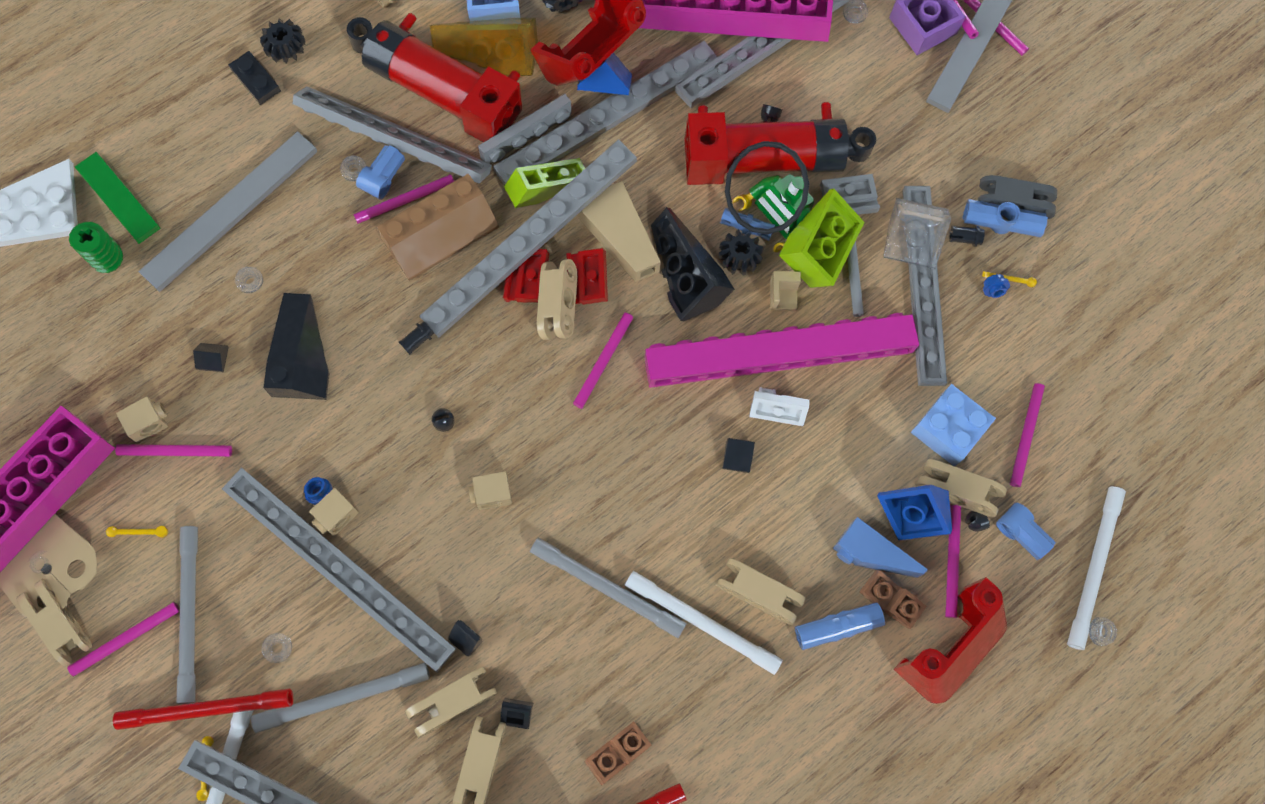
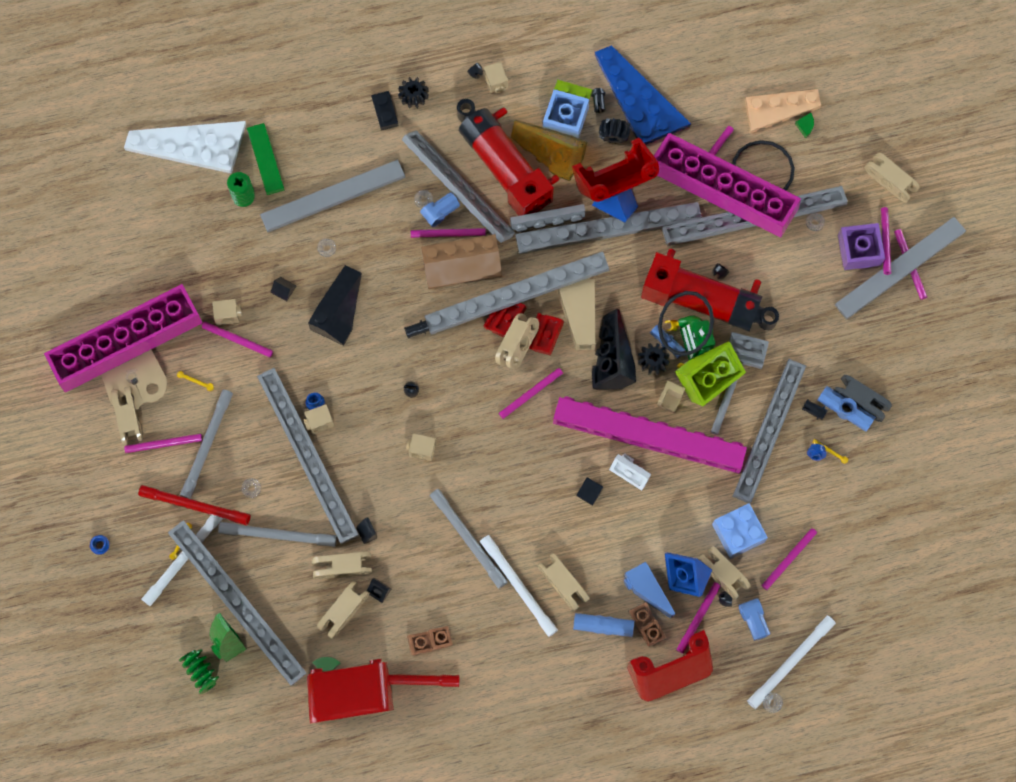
camera: 30 degrees right, 0 degrees up
lime slope [504,158,585,208] -> none
clear slope [883,198,951,269] -> none

